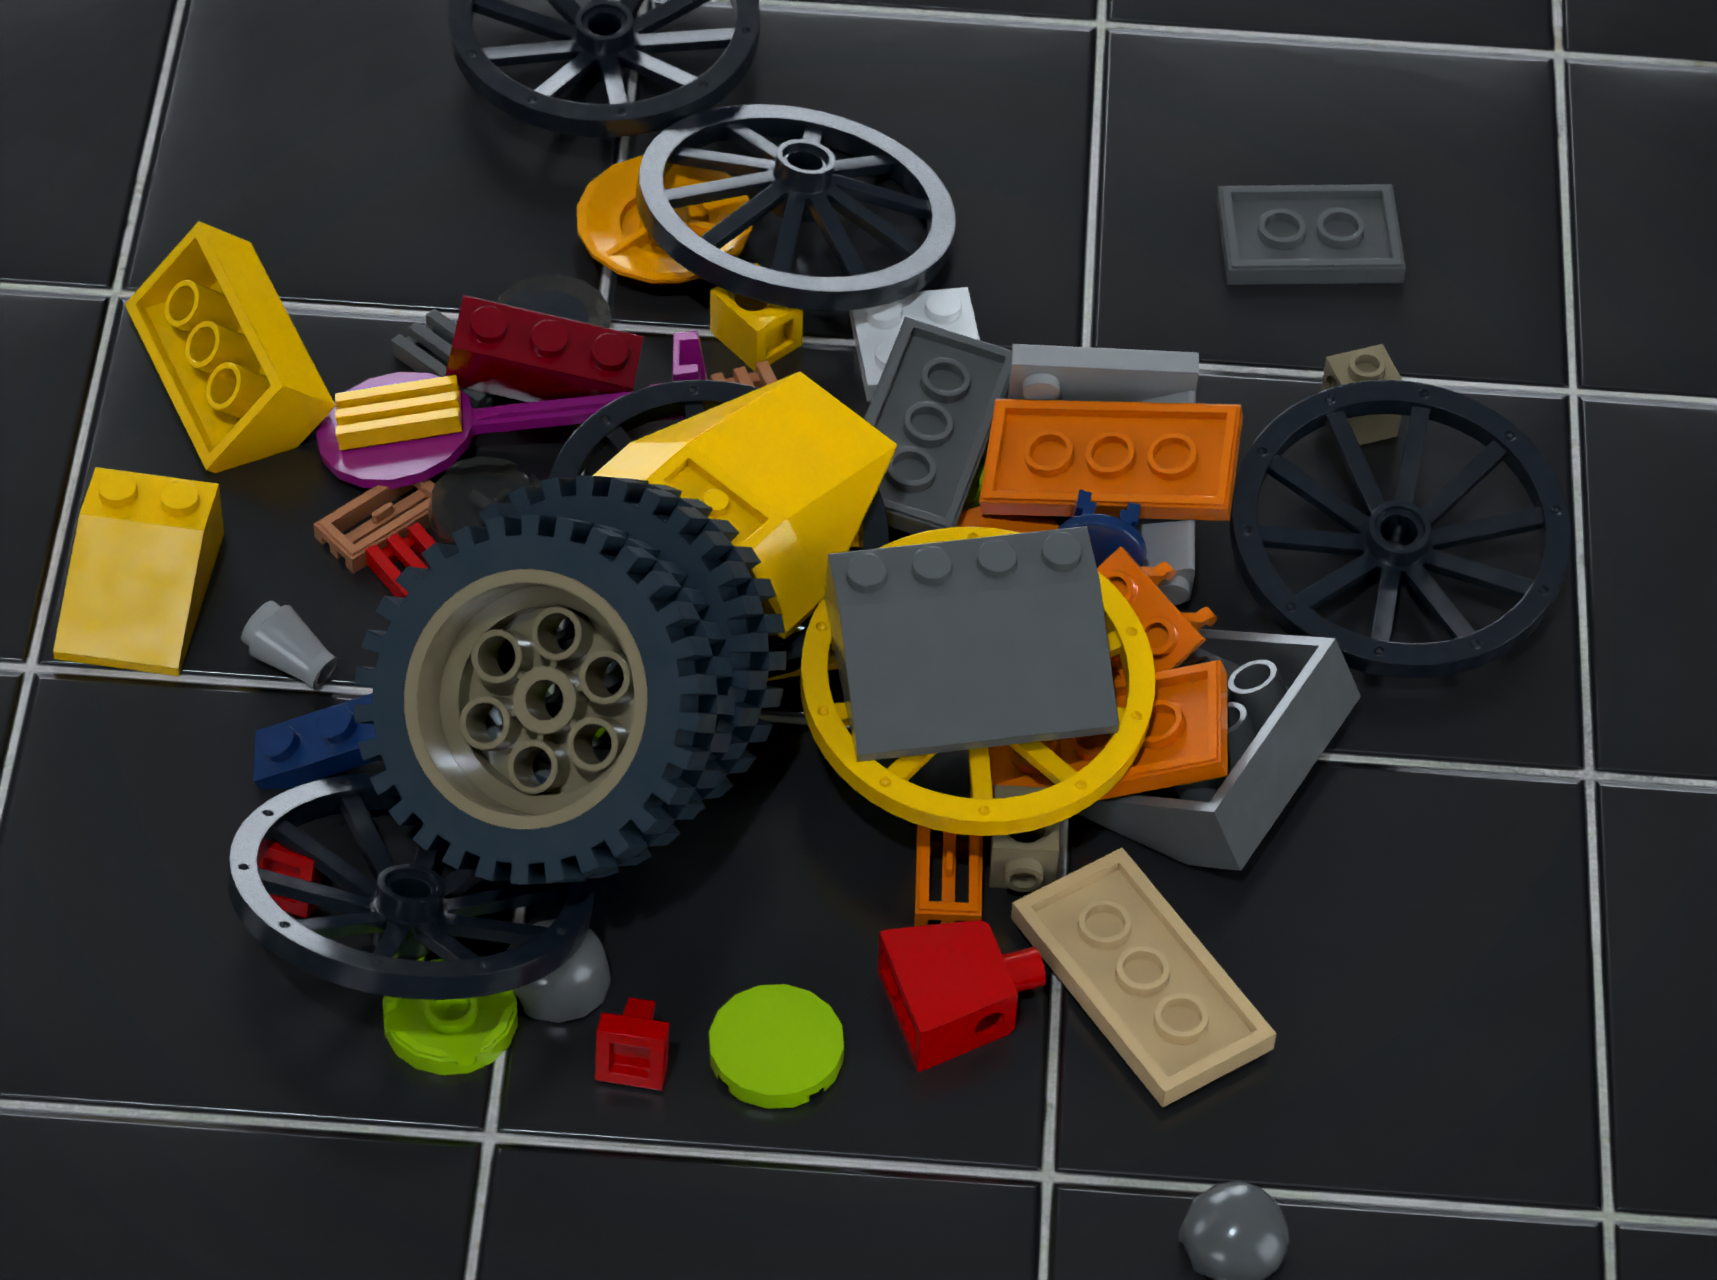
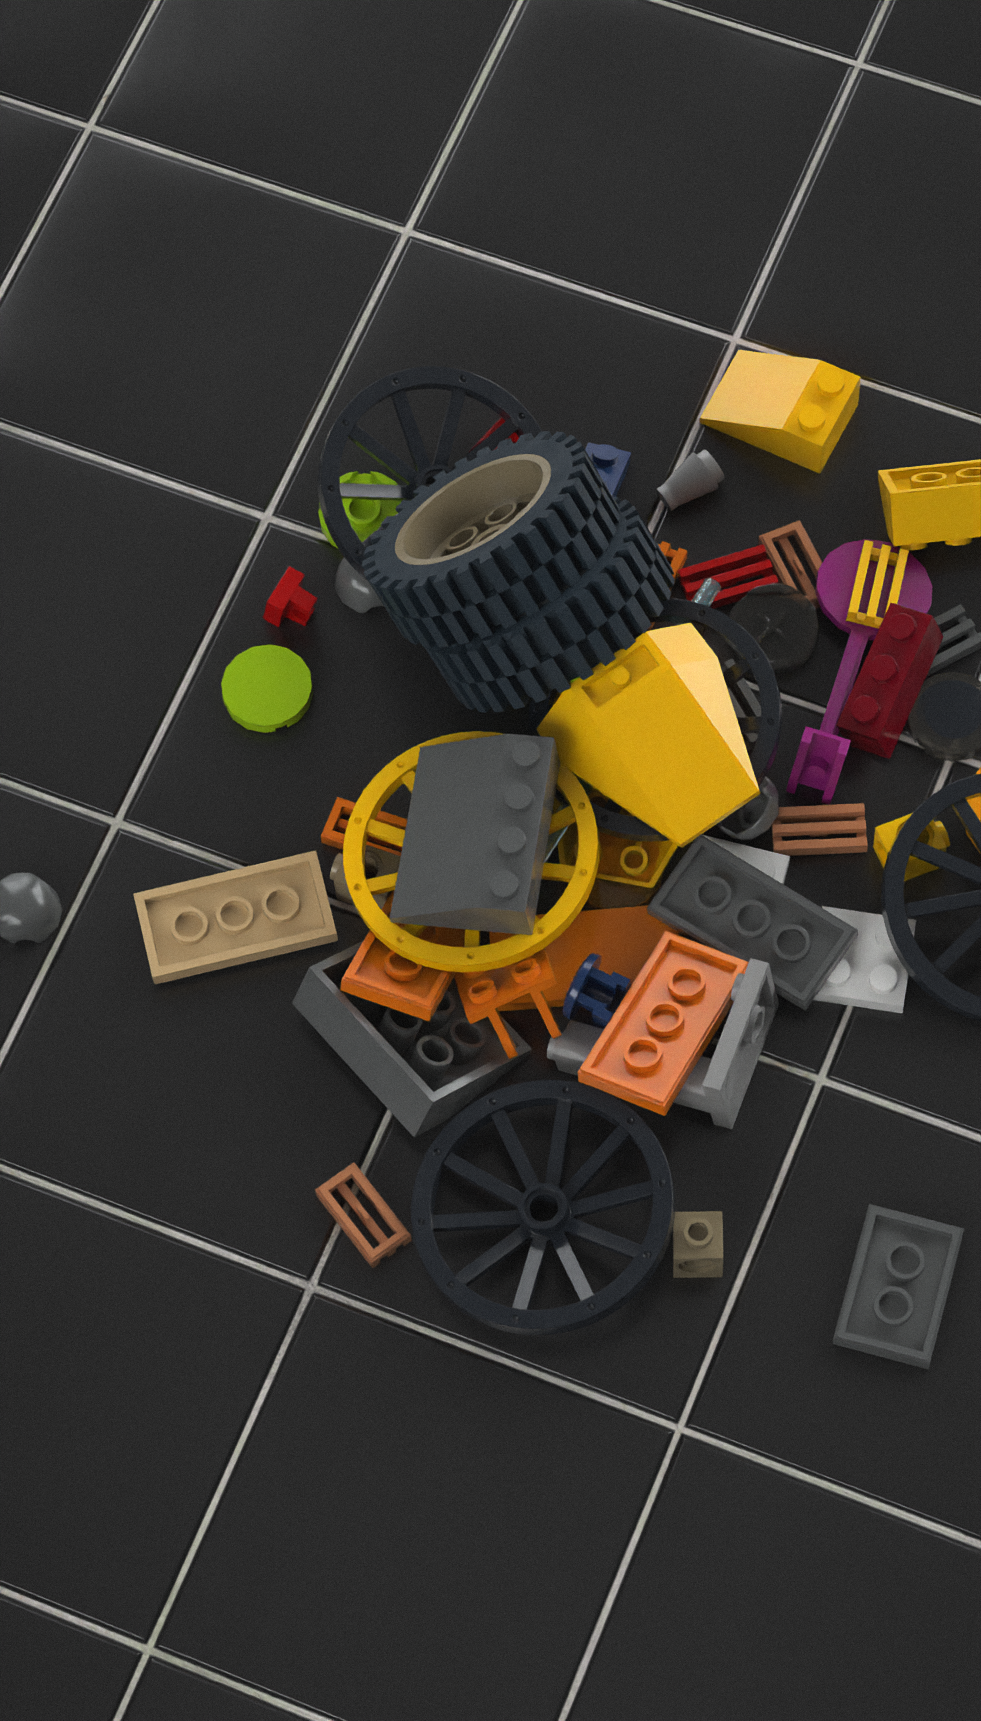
camera: 115 degrees right, 15 degrees up
red torso [877,920,1046,1072] -> none
none -> nougat tile [315,1162,412,1268]

